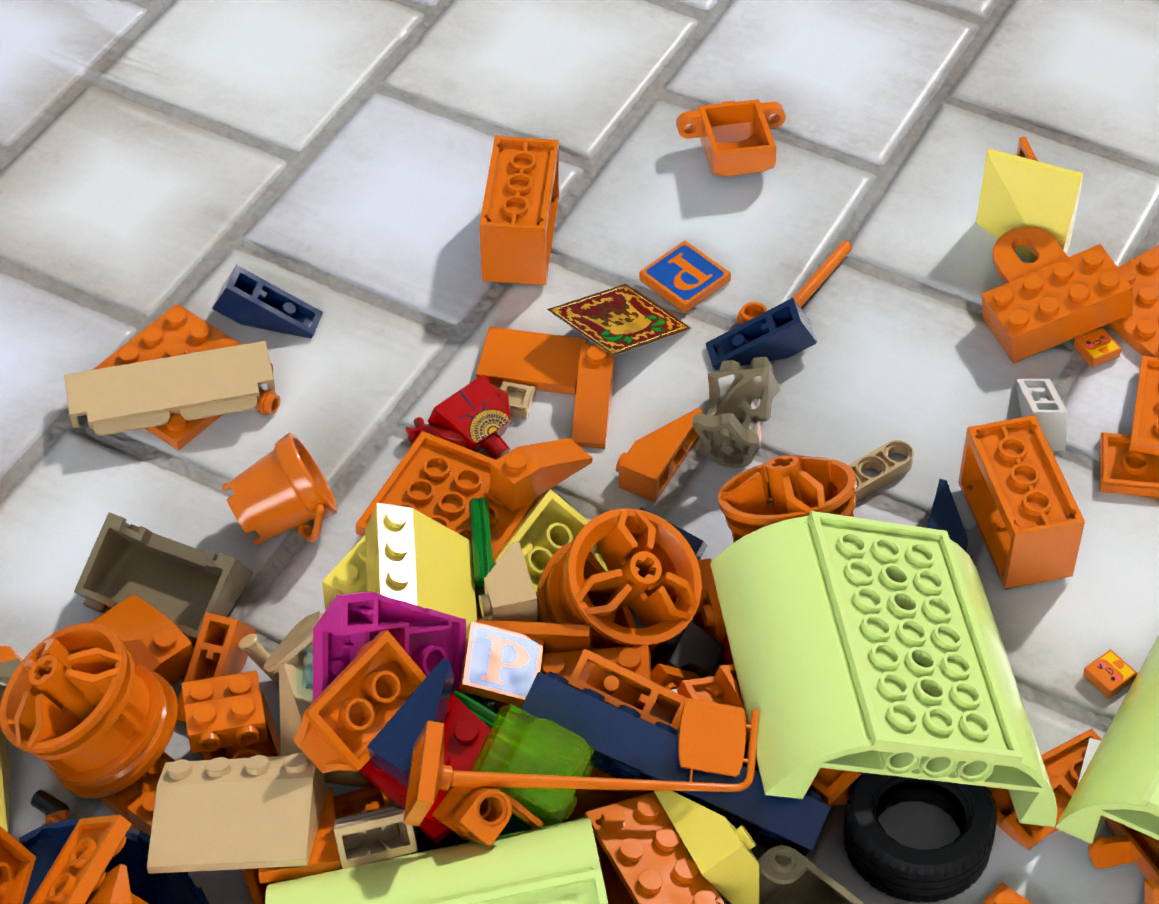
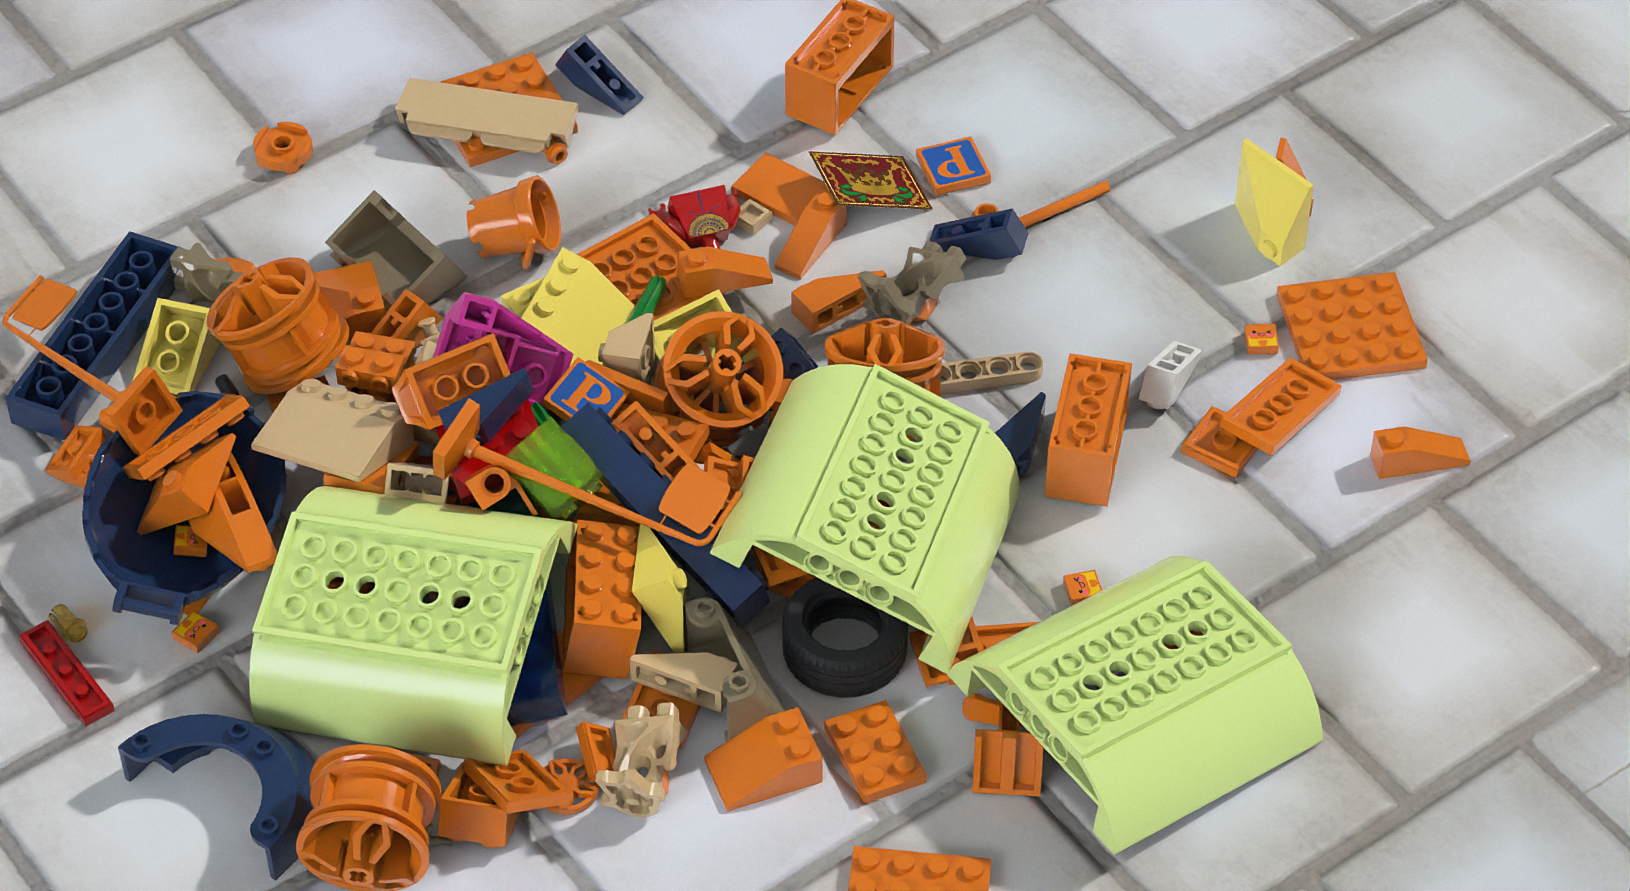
camera: 25 degrees right, 0 degrees up
orange piece [676,99,786,177] -> none
orange brick [981,227,1133,364] -> none

